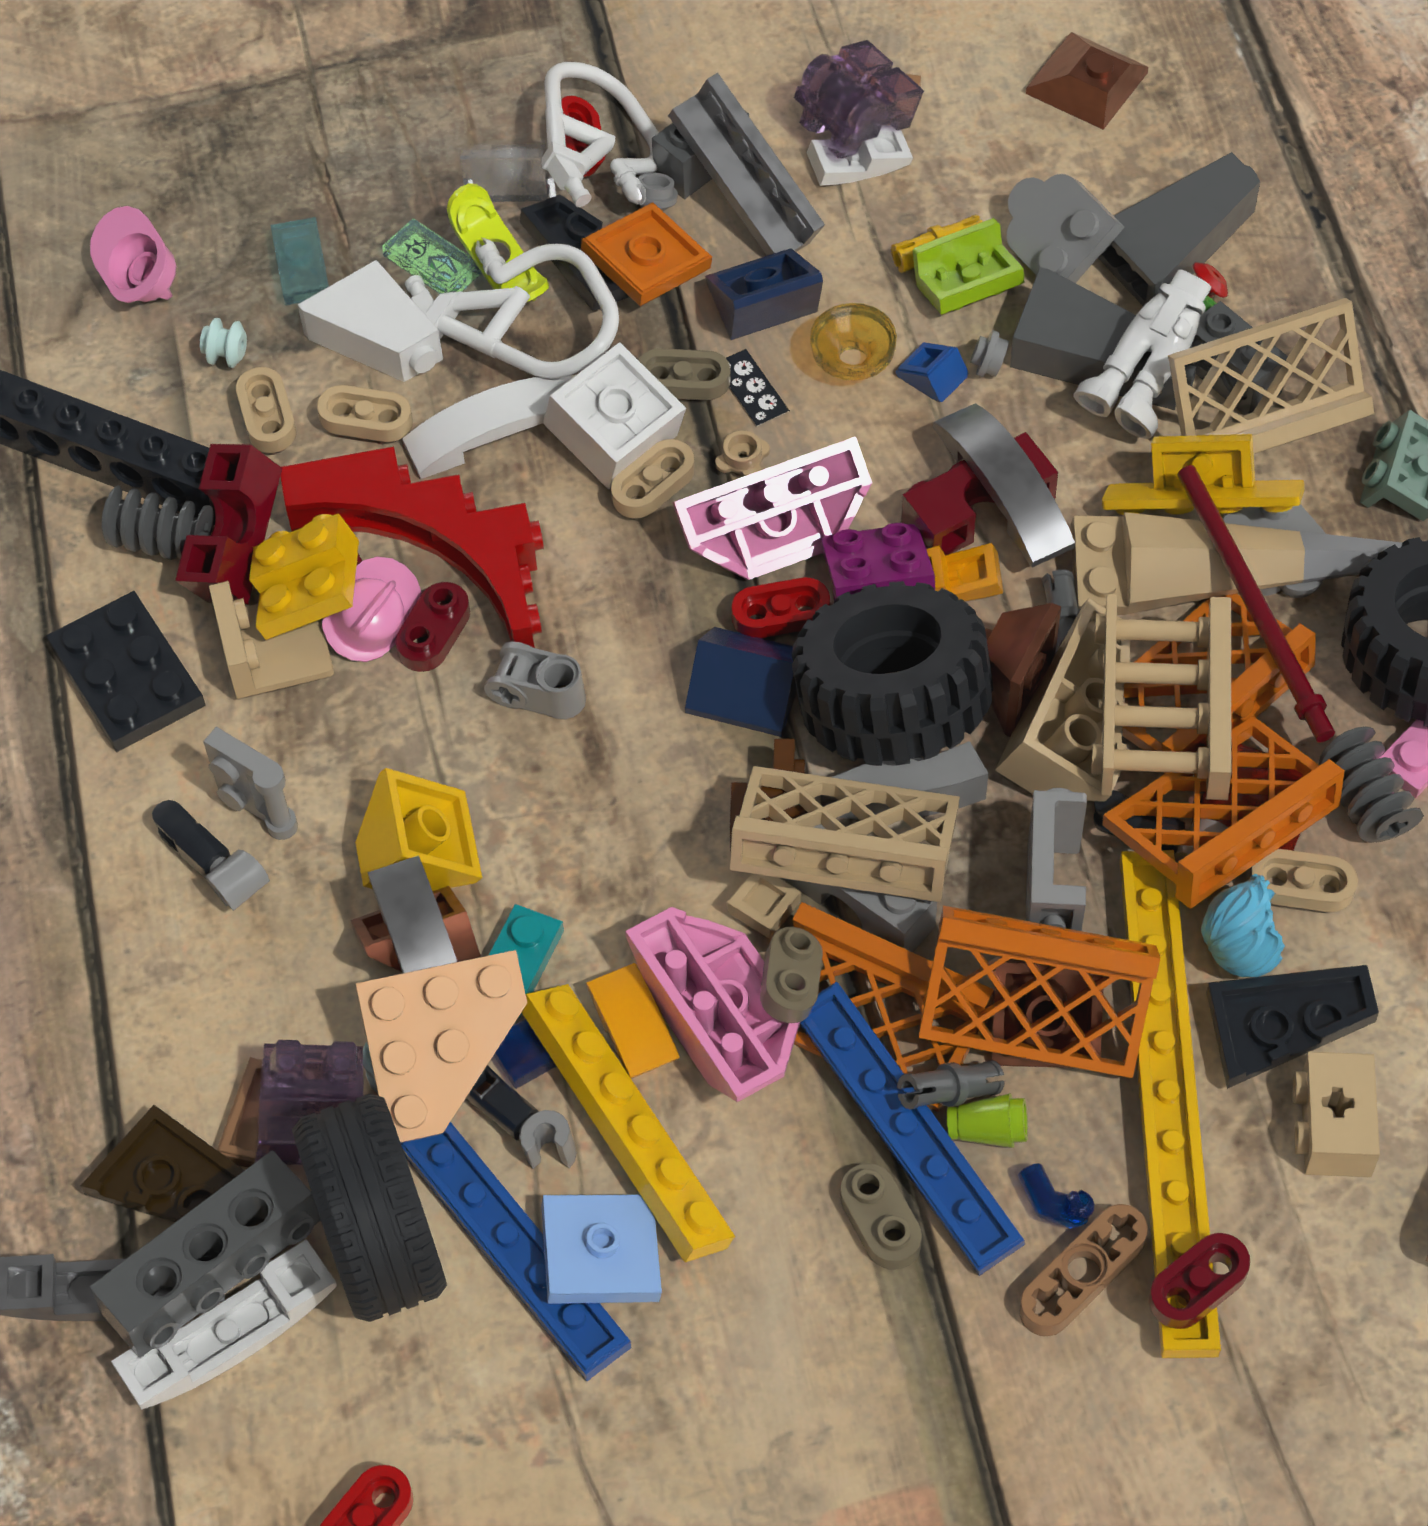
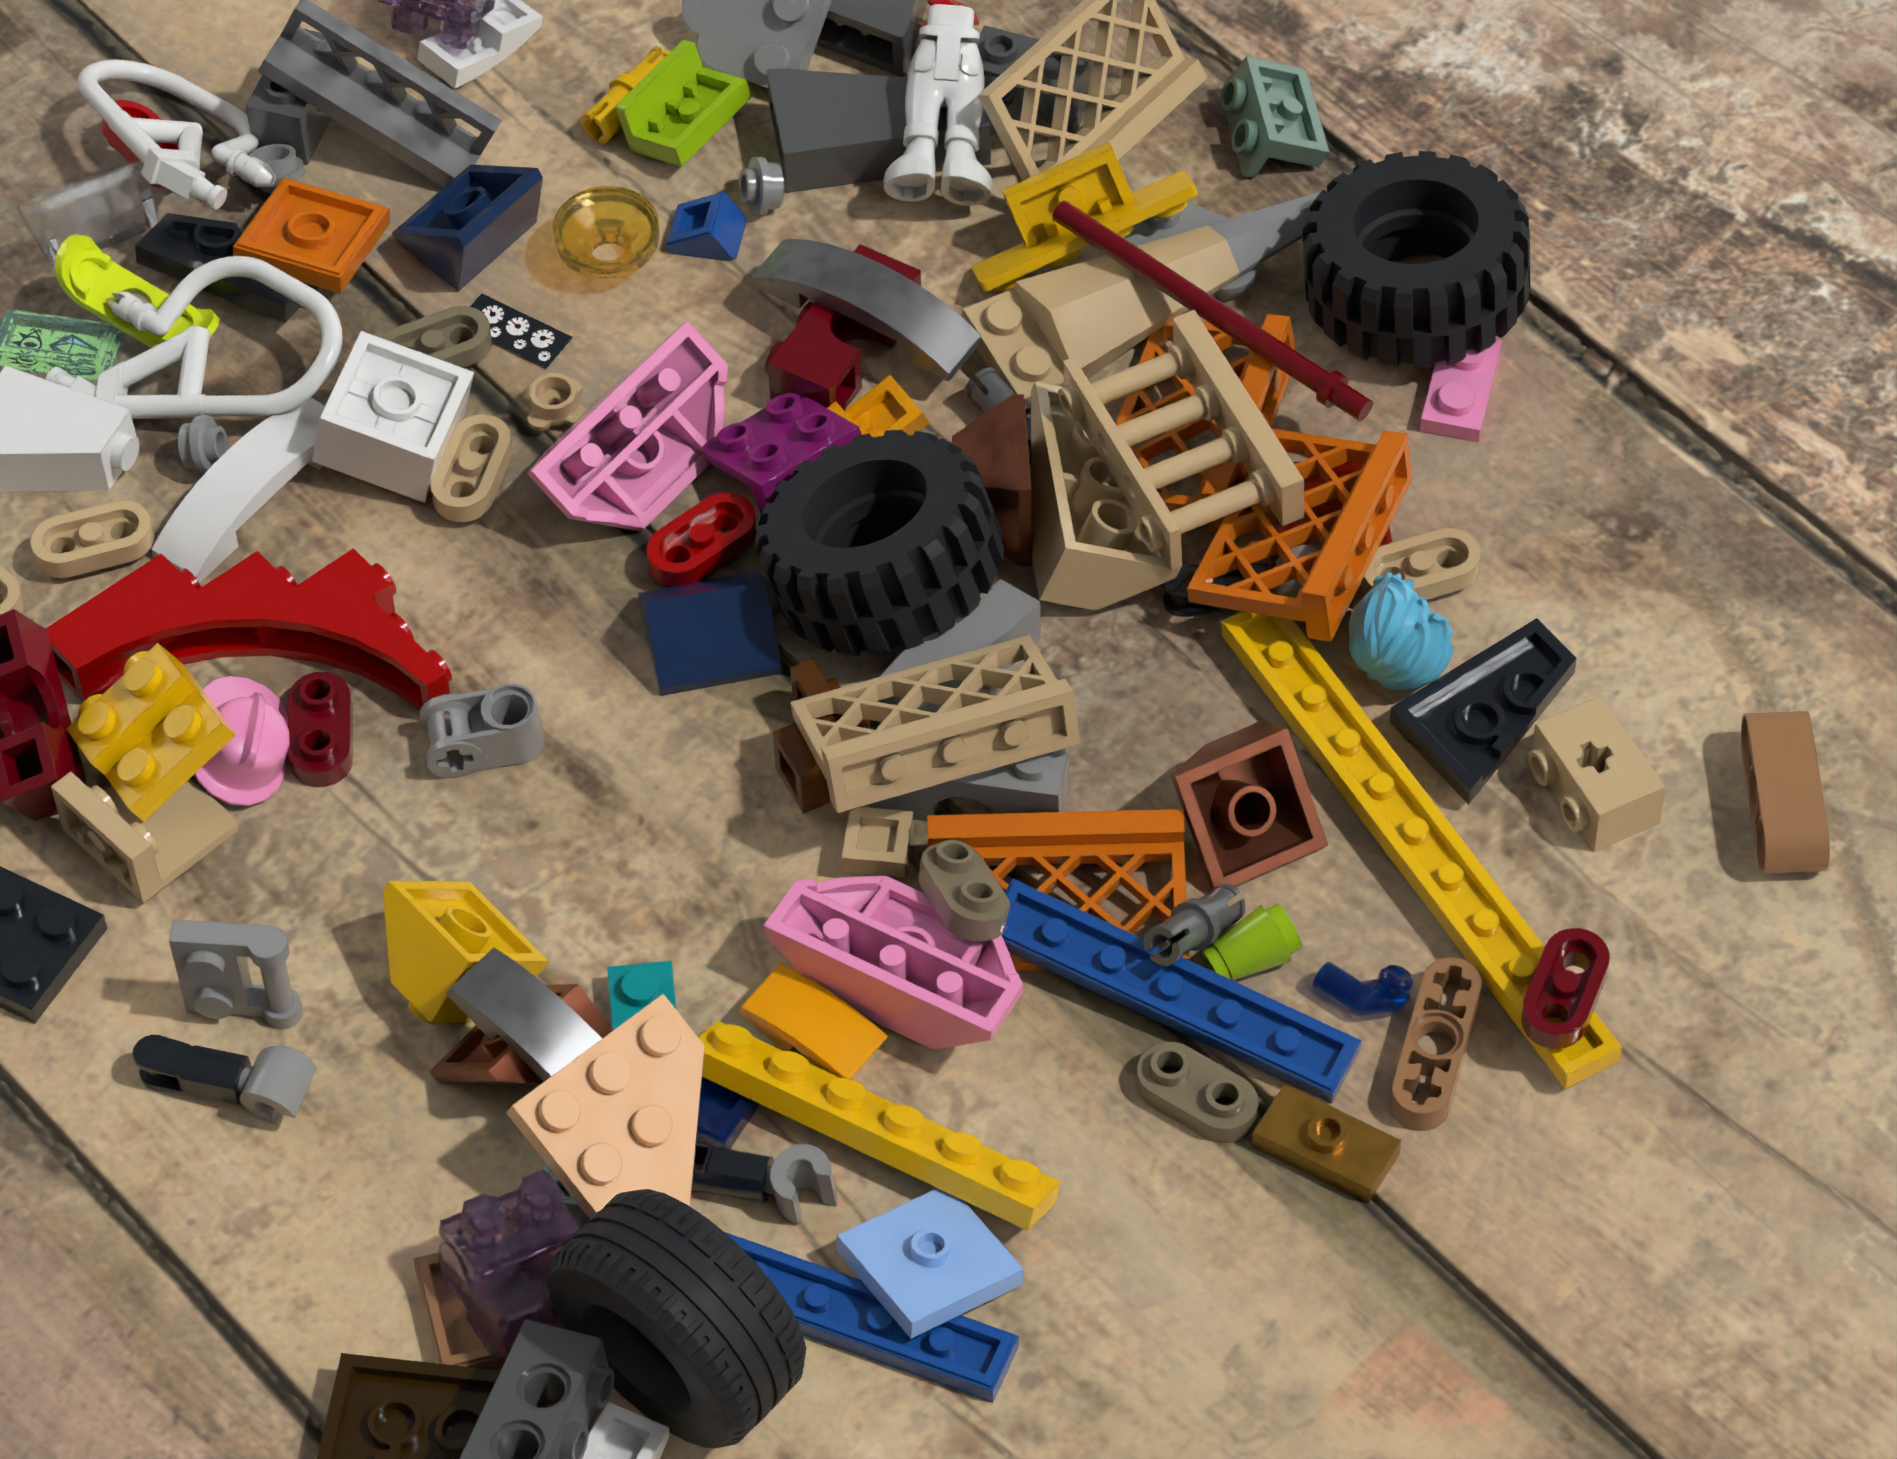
camera: 30 degrees left, 5 degrees down
orange fence [918,905,1160,1078] -> none
light grey panel [1026,788,1087,931] -> none
dark grey piece [1319,726,1424,843] -> none
none -> light grey plate [178,415,229,475]
none -> pearl gold plate [1252,1084,1401,1203]

